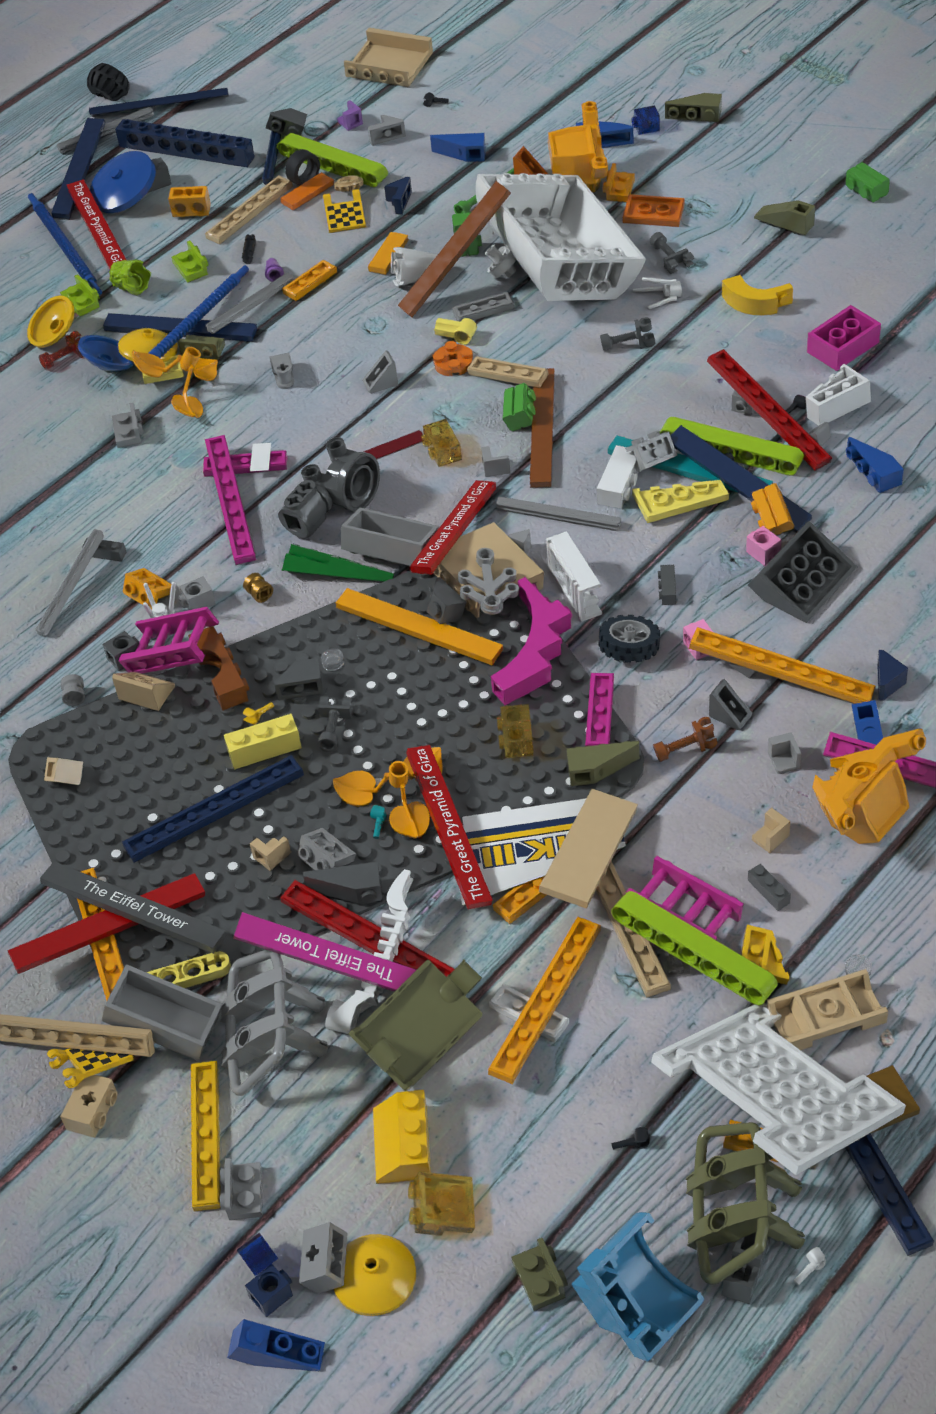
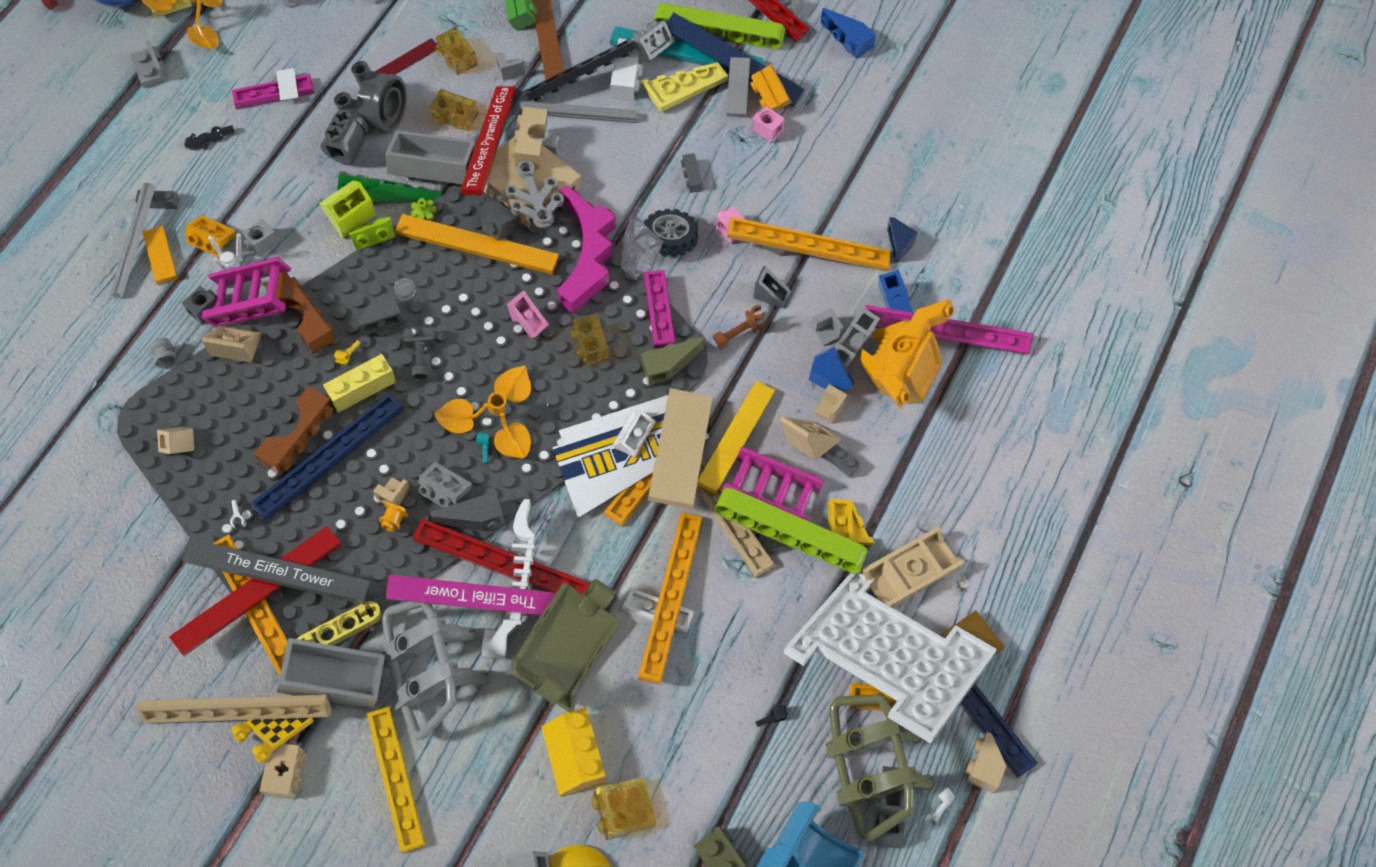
camera: 20 degrees left, 15 degrees up
dark pink tile [205,435,256,565] -> none
light grey bracket [220,1158,262,1220] -> none
pearl gold wheel [243,572,273,603] -> none
red tile [406,745,493,910] -> none
white door [546,531,602,622] -> none
dark grey slope [748,521,858,623] -> none
none -> light orange tile [142,226,178,285]
none -> black animal [184,125,235,150]
none -> white hand [230,500,246,529]
none -> dark orange arch [254,386,334,476]
none -> neon yellow slope [319,181,376,238]
none -> lime bracket [349,216,396,251]
none -> light orange brick [379,502,408,532]
none -> lime plant [411,198,437,221]
none -> clear yellow brick [430,89,478,131]
none -> bright pink slope [507,291,549,338]
none -> tan arch [511,107,547,169]
none -> black plate [524,38,636,102]
none -> white slope [612,409,656,457]
none -> clear slope [620,216,664,280]
none -> yellow tile [697,381,775,494]
none -> light grey tile [727,57,750,117]
none -> tan slope [780,416,840,460]
none -> blue slope [809,347,855,391]
none -> light grey arch [835,307,880,368]
none -> tan slope [965,732,1006,793]

